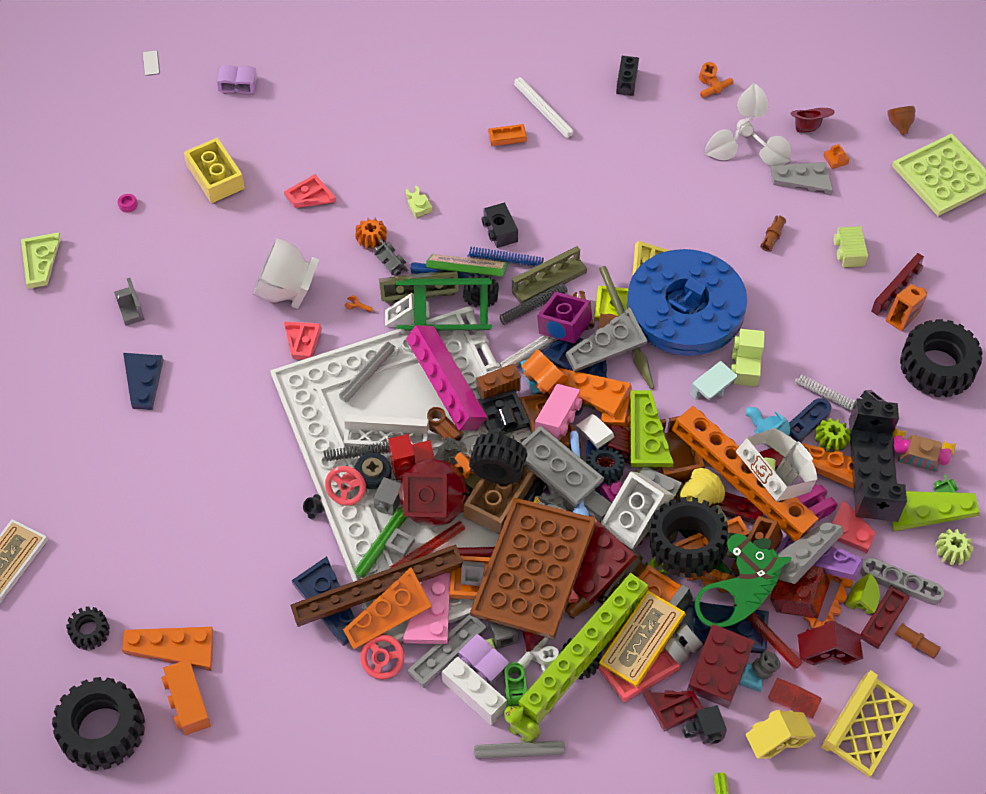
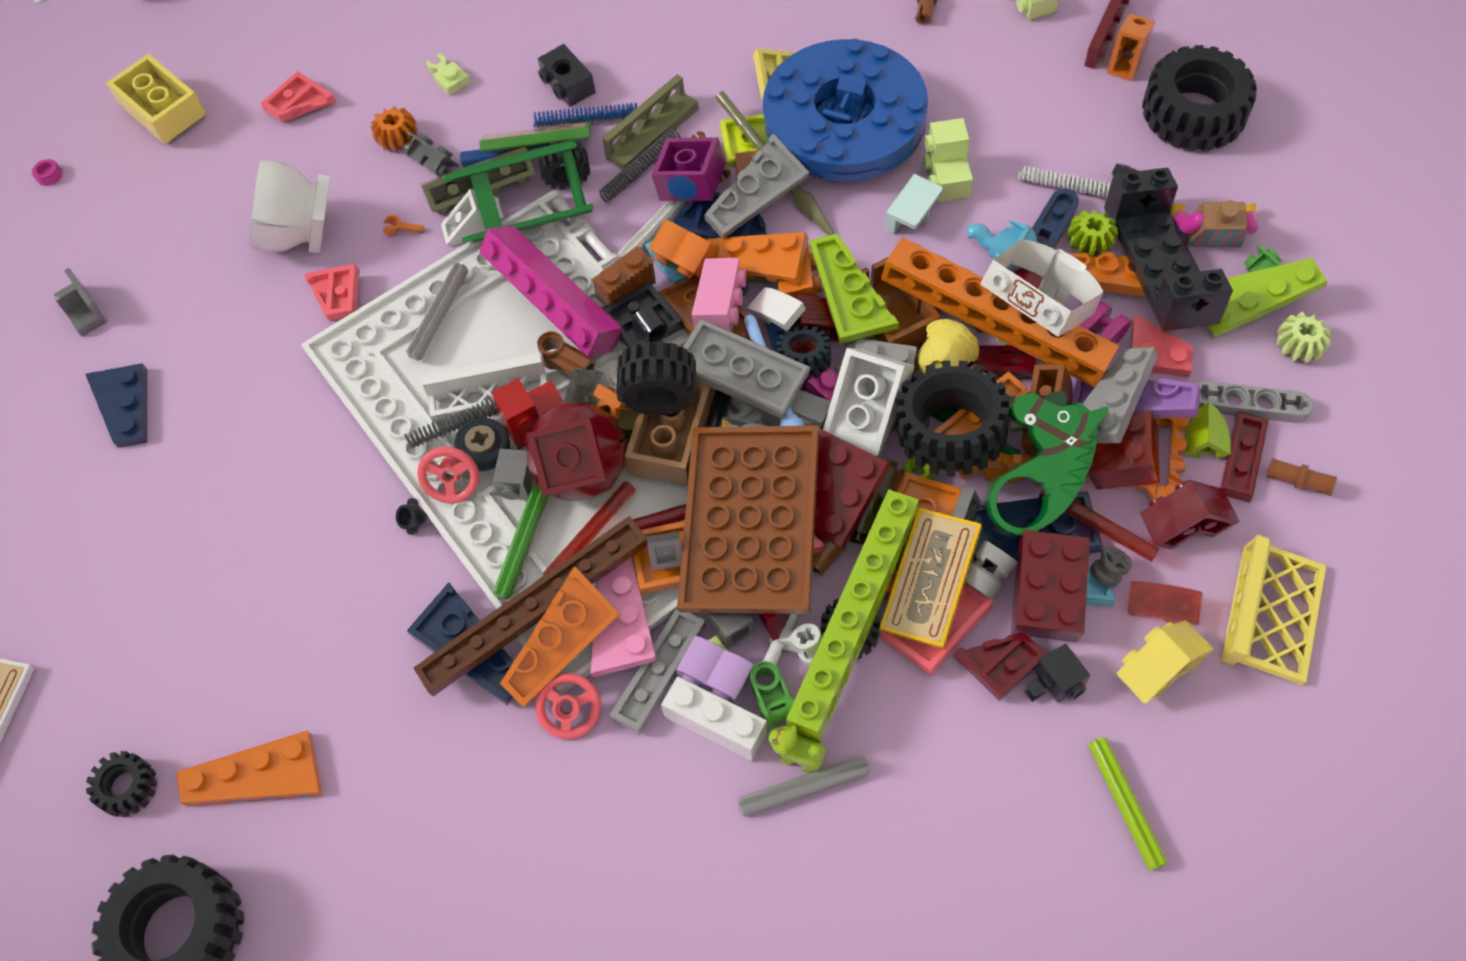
camera: 10 degrees left, 5 degrees up
orange brick [161,659,211,736] -> none
light grey plate [385,528,415,558] -> none

